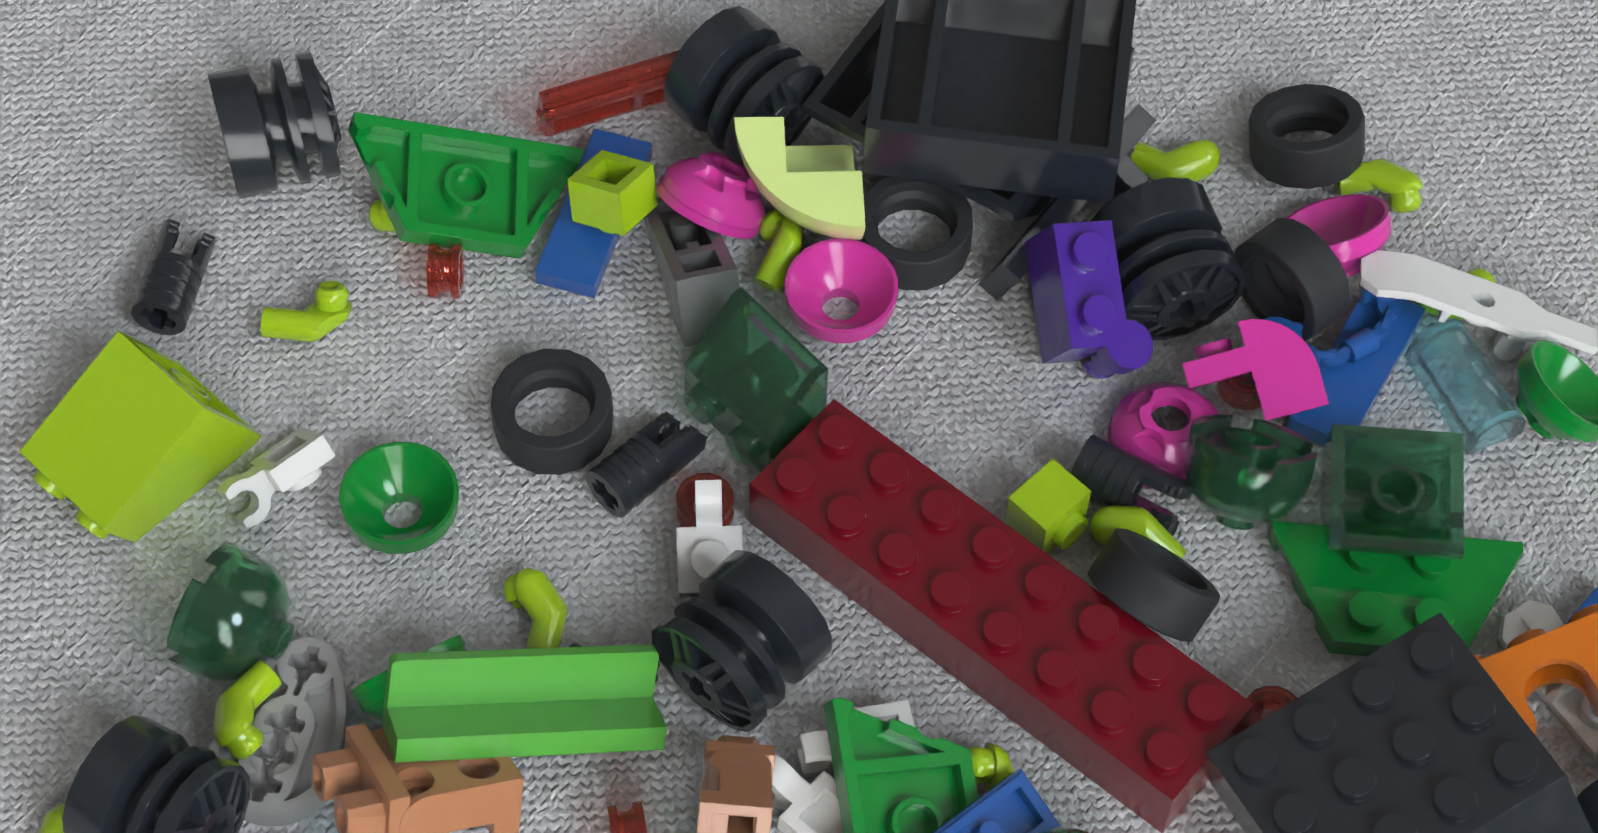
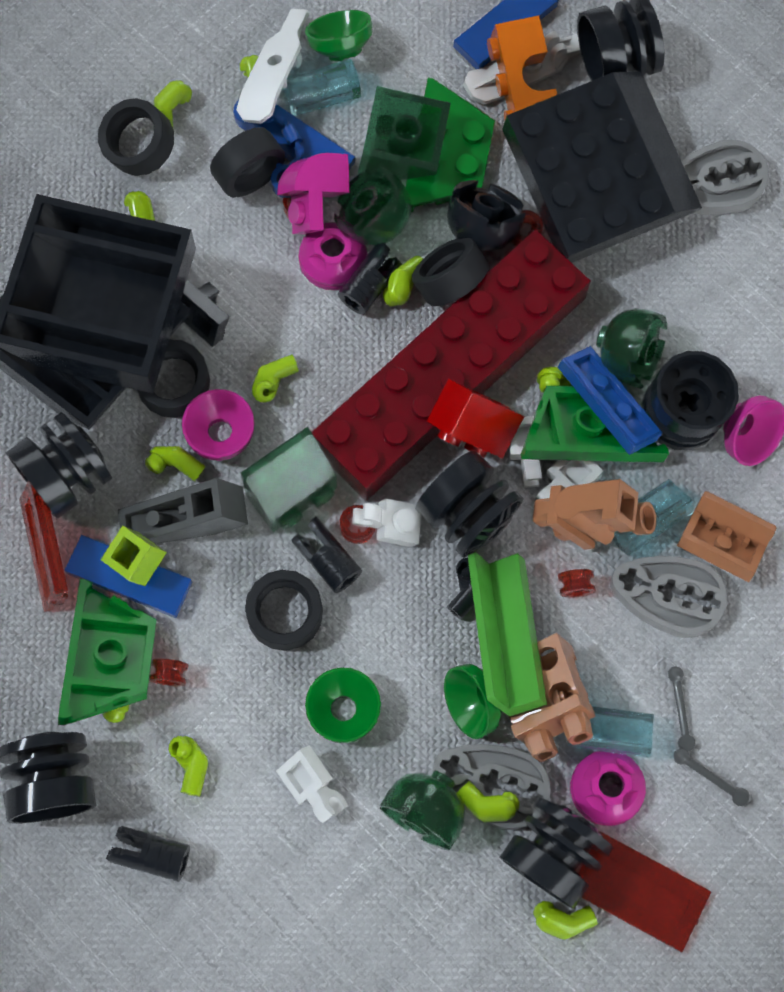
camera: 85 degrees left, 15 degrees up
lime slope [19,331,262,543] -> none
lime arm [503,568,568,649] -> none
dark pink piece [656,151,765,239] -> none
yellowish green brick [734,117,866,240] -> none
lime plate [1004,458,1091,555] -> none
dark purple hinge [1025,220,1153,379] -> none
black wheel [1090,177,1246,340] -> none
dark pink piece [1287,194,1392,277] -> none
none -> lime arm [252,354,299,403]
none -> red brick [427,378,525,459]
none -> black cylinder [447,180,526,252]

